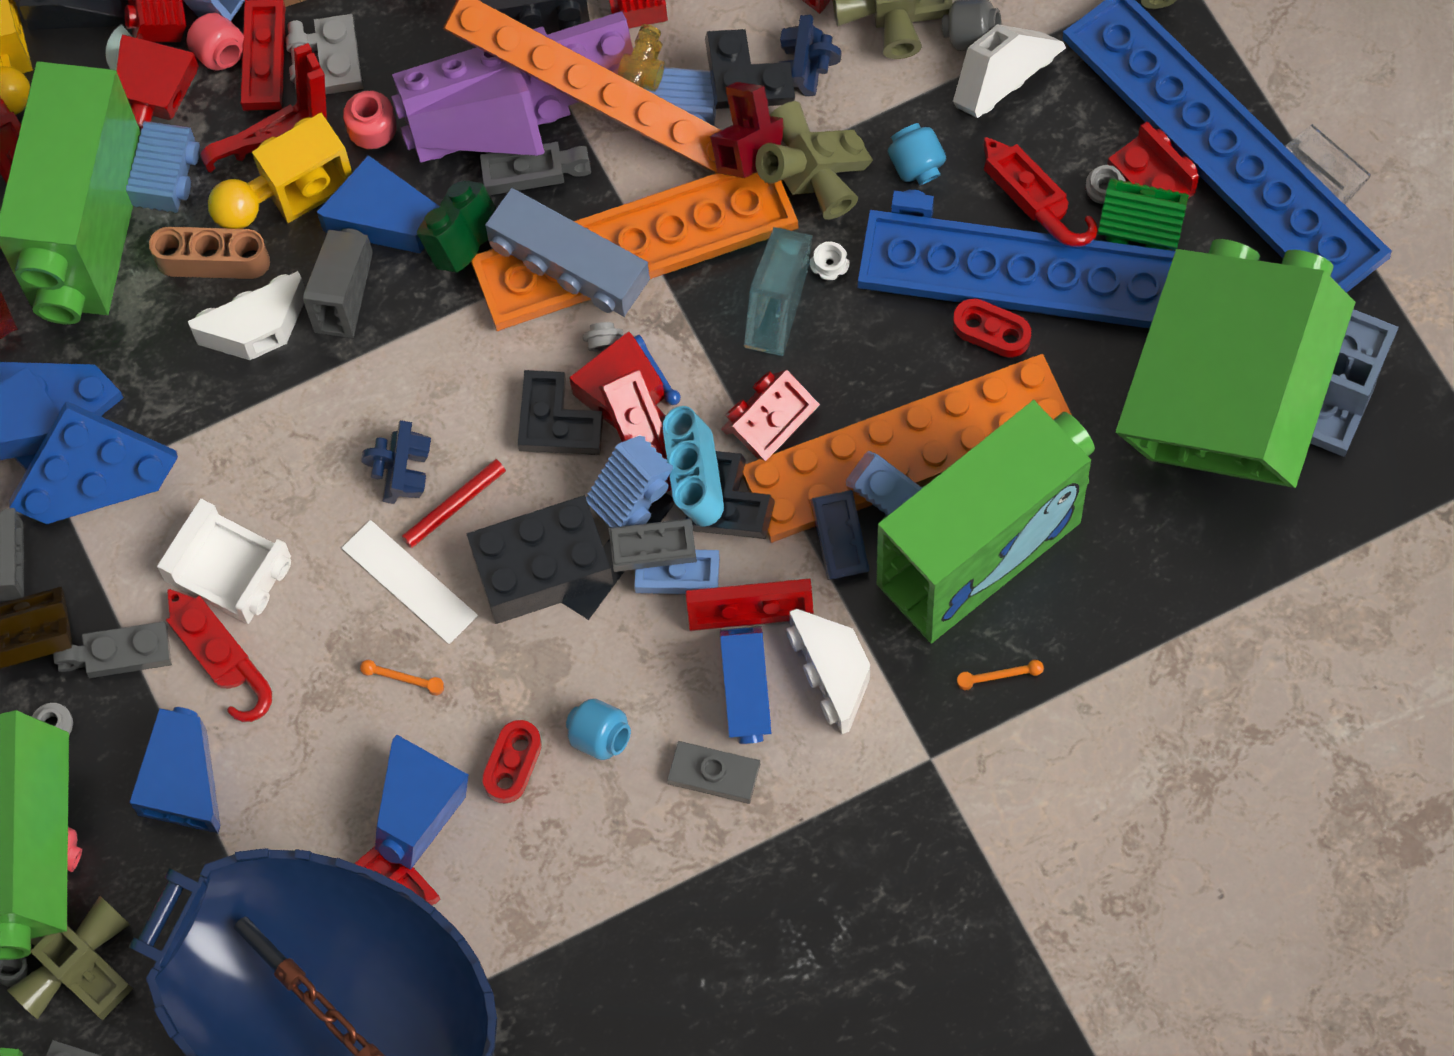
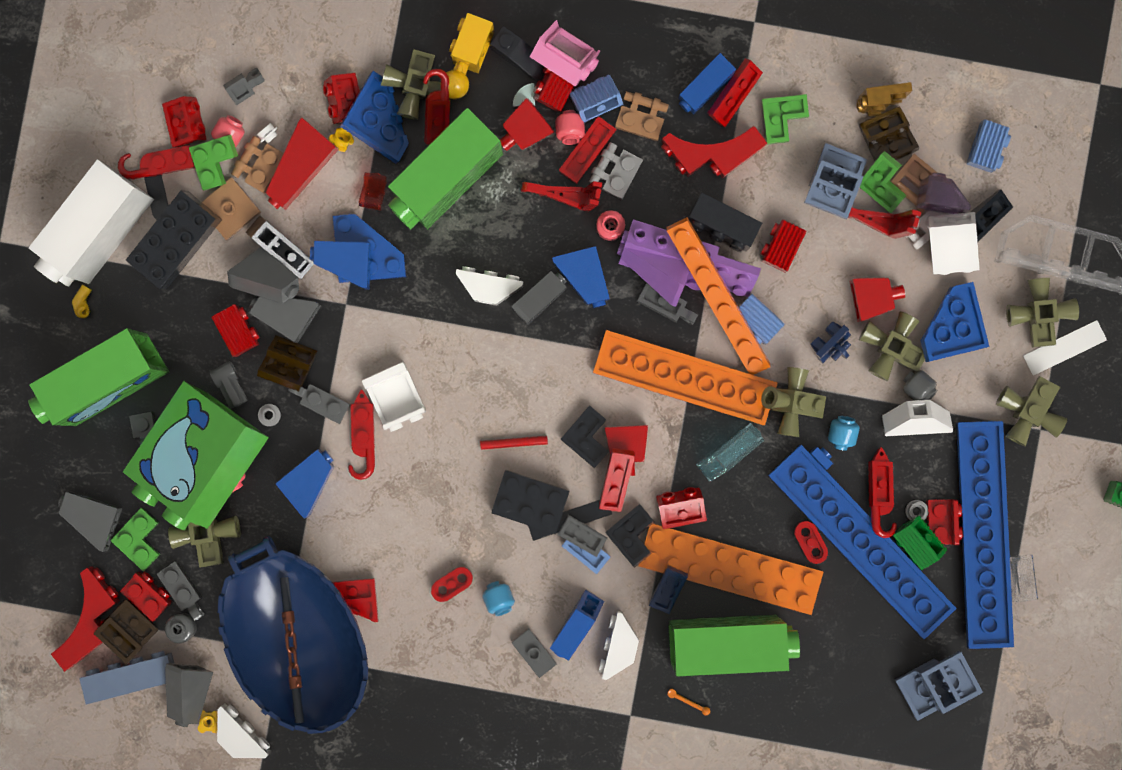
camera: 30 degrees right, 20 degrees up
blue plate [9,401,178,524] -> none
medium blue brick [126,121,200,213] -> none
nougat beam [149,227,270,279] -> none
yellow brick [208,113,352,229] -> none
white sticker [342,520,478,644] -> none
orange hinge [360,660,444,696] -> none
dark blue hips [361,420,431,504] -> none
blue slope [375,735,469,870] -> none
dark green brick [417,180,496,273] -> none
sand blue brick [485,188,650,317] -> none
light grey plate [583,322,623,352] -> none
medium blue brick [586,436,673,528] -> none
clear yellow plate [618,24,665,92] -> none
blue hinge [634,335,681,405] -> none
medium azure beam [663,406,724,527] -> none
red plate [686,578,814,631] -> none
black plate [705,29,795,109] -> none
dark red brick [710,82,784,178] -> none
white plate [810,242,849,280] -> none
medium blue brick [846,450,922,516] -> none
bright green brick [1115,239,1356,488] -> none

